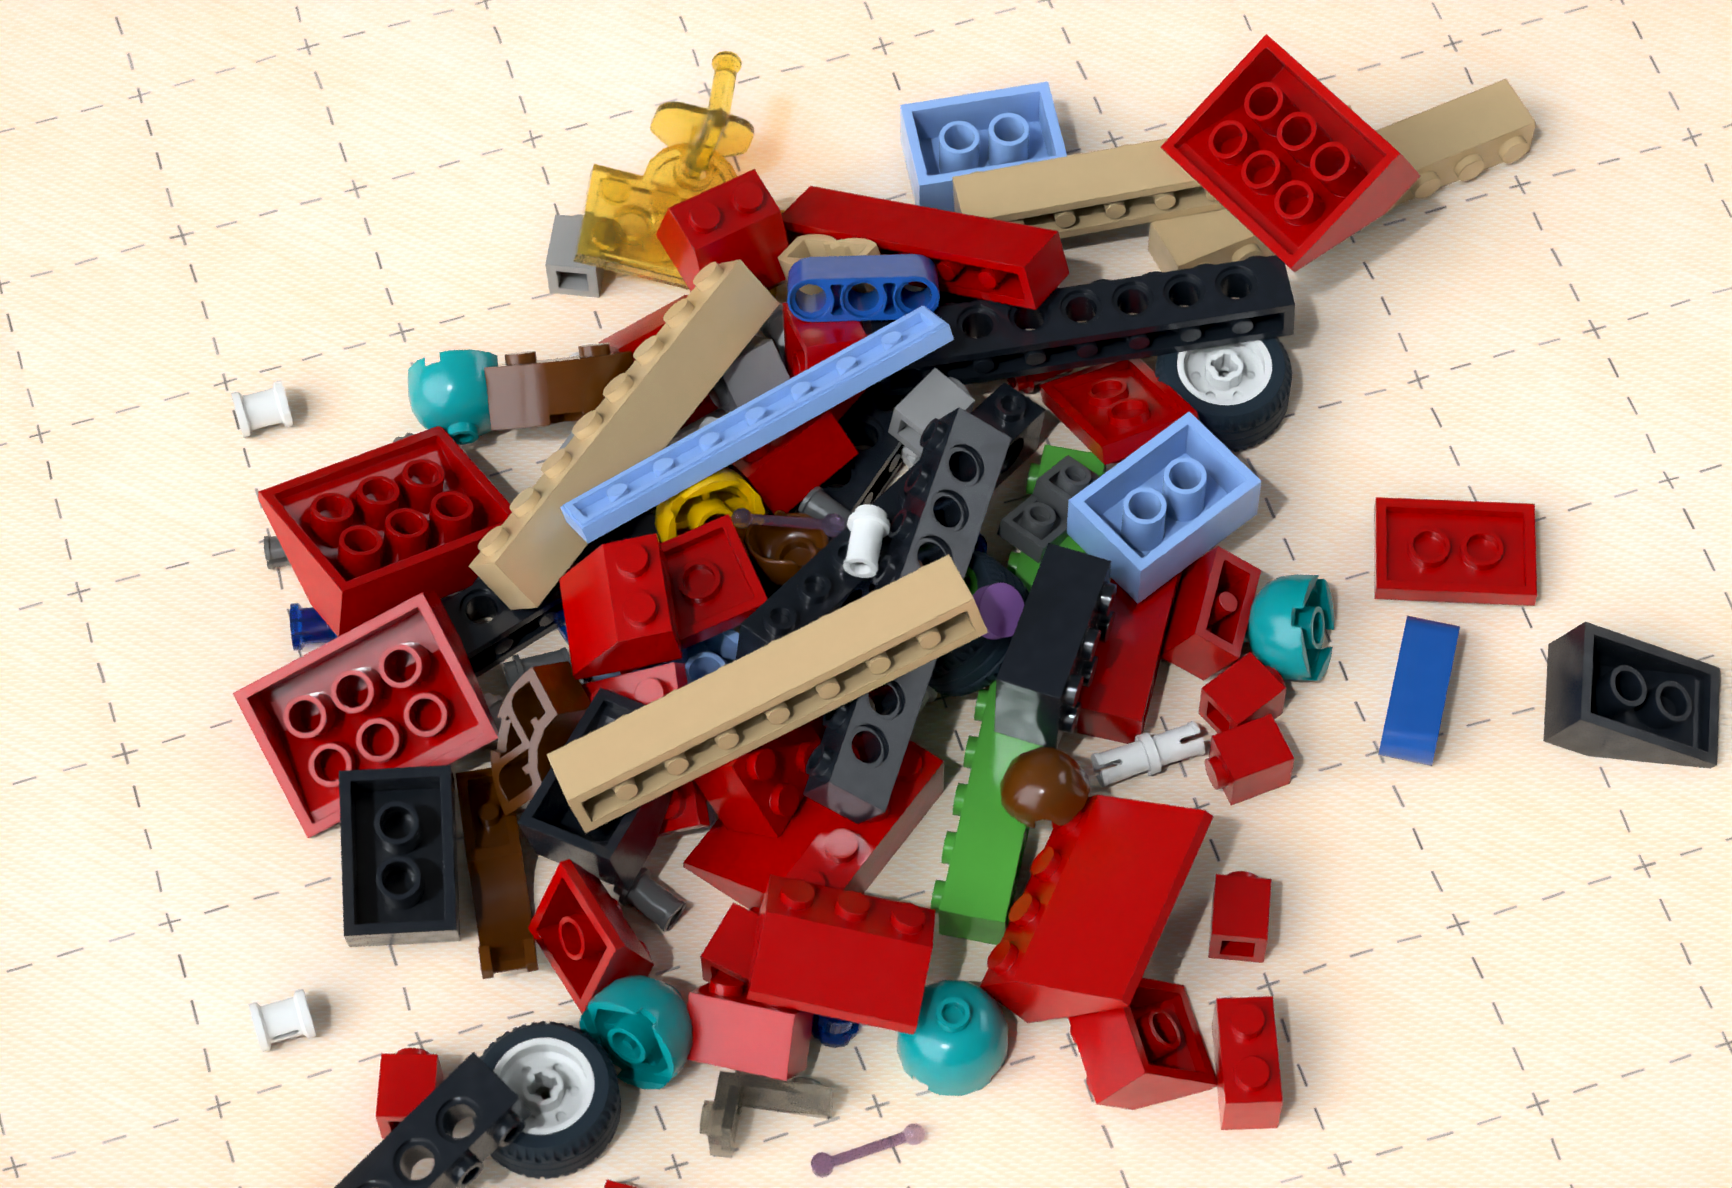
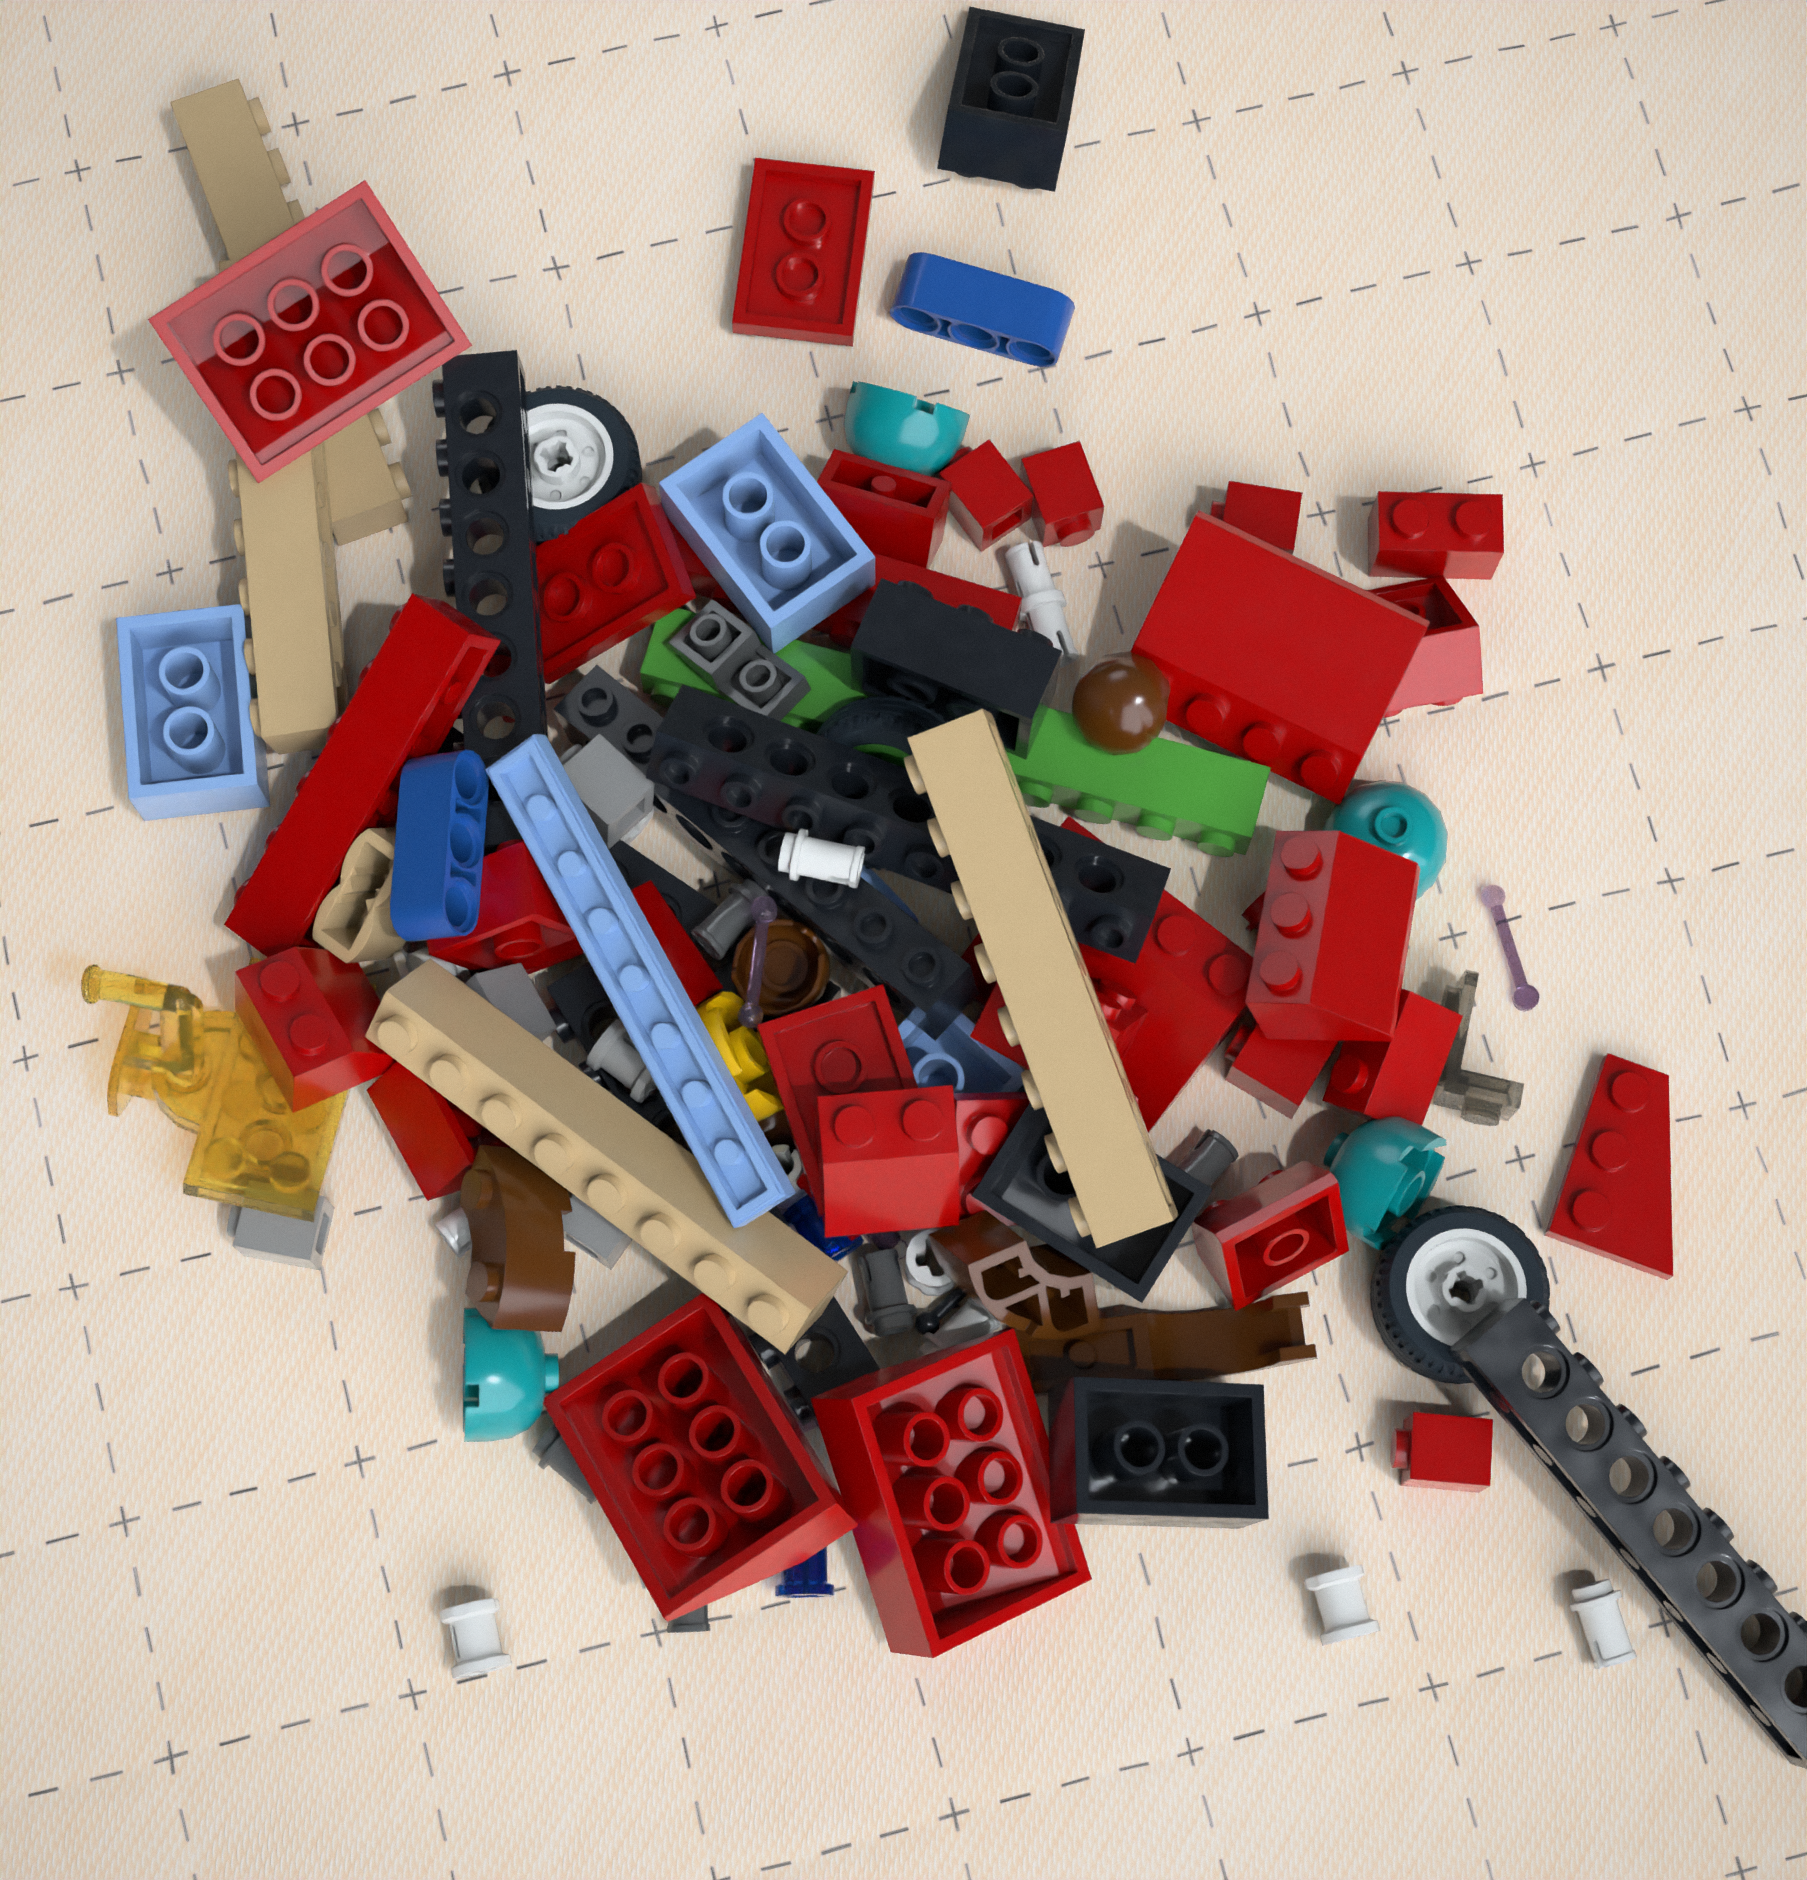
camera: 90 degrees left, 15 degrees up
medium lavender tile [973,583,1024,640] -> none

